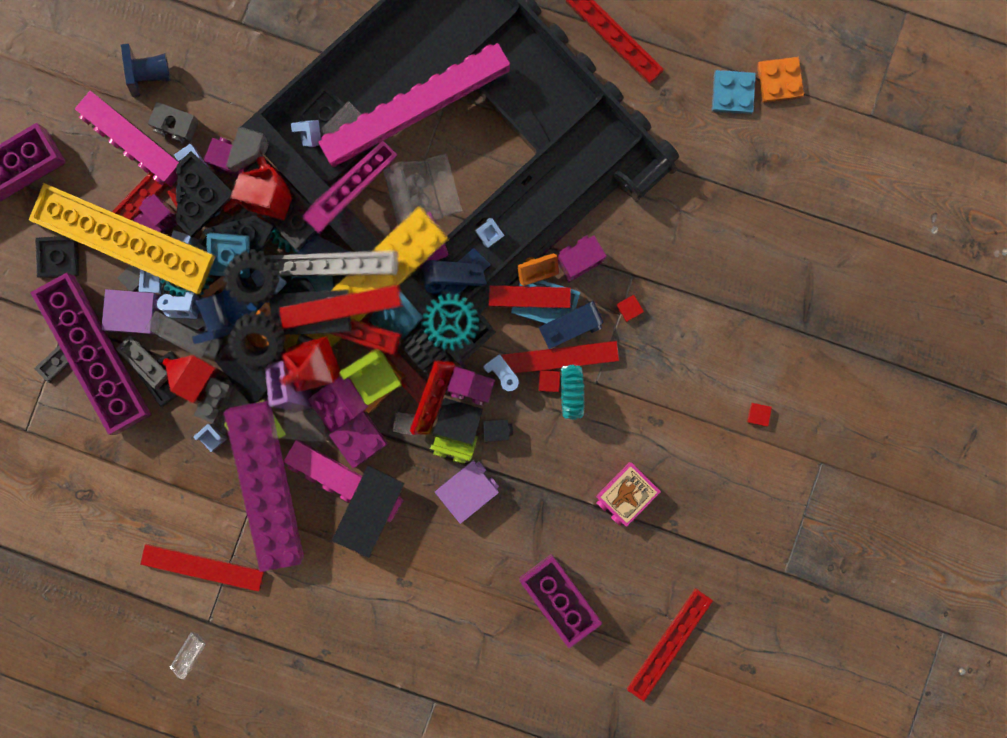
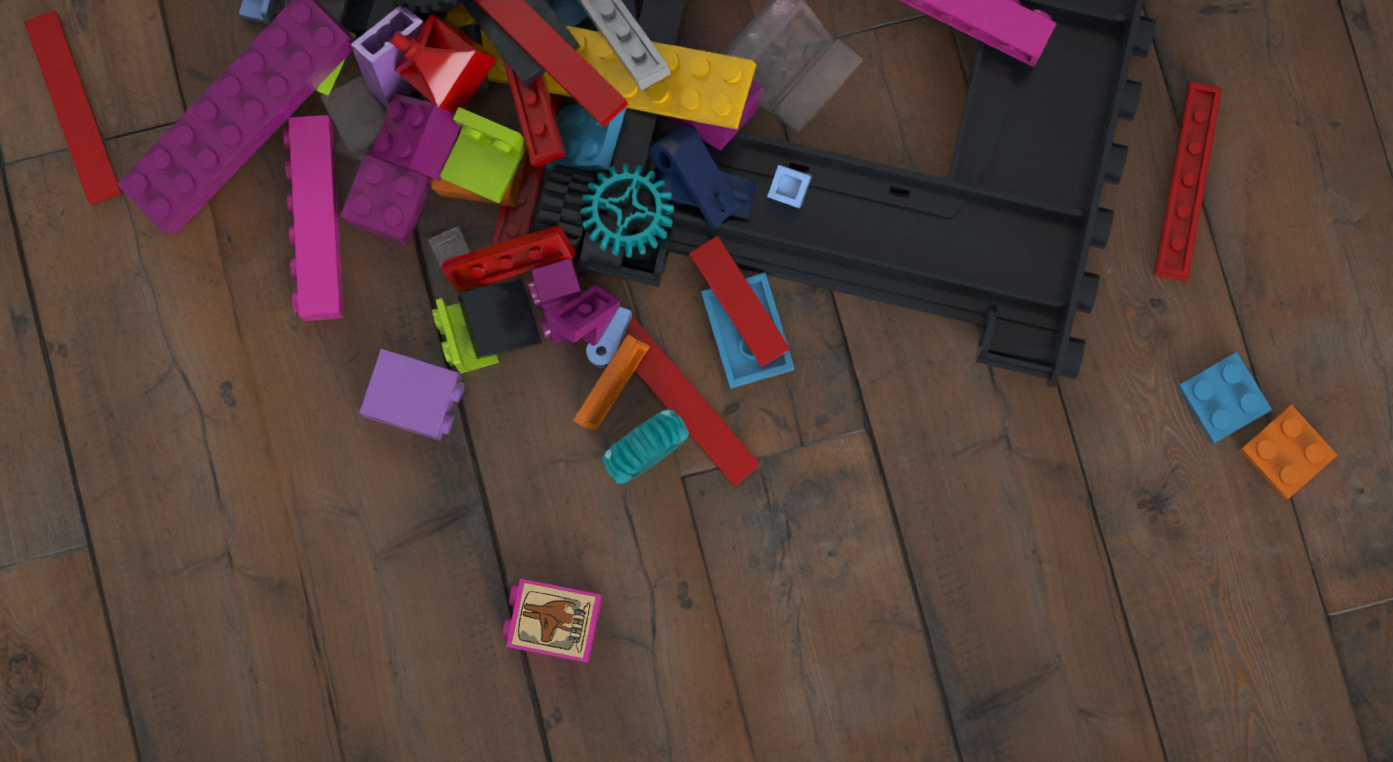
camera: 50 degrees right, 5 degrees down
black tile [331,465,405,559] -> none
black brick [483,420,513,442] -> none
orange tile [518,253,559,286] -> none
magenta brick [519,554,602,648] -> none
dark blue door [539,301,604,349] -> none
red tile [539,371,560,392] -> none
magenta brick [558,235,607,282] -> none
red tile [616,295,644,322] -> none
red tile [747,403,772,427] -> none
none -> magenta slope [548,285,621,346]
none -> orange tile [573,334,649,431]

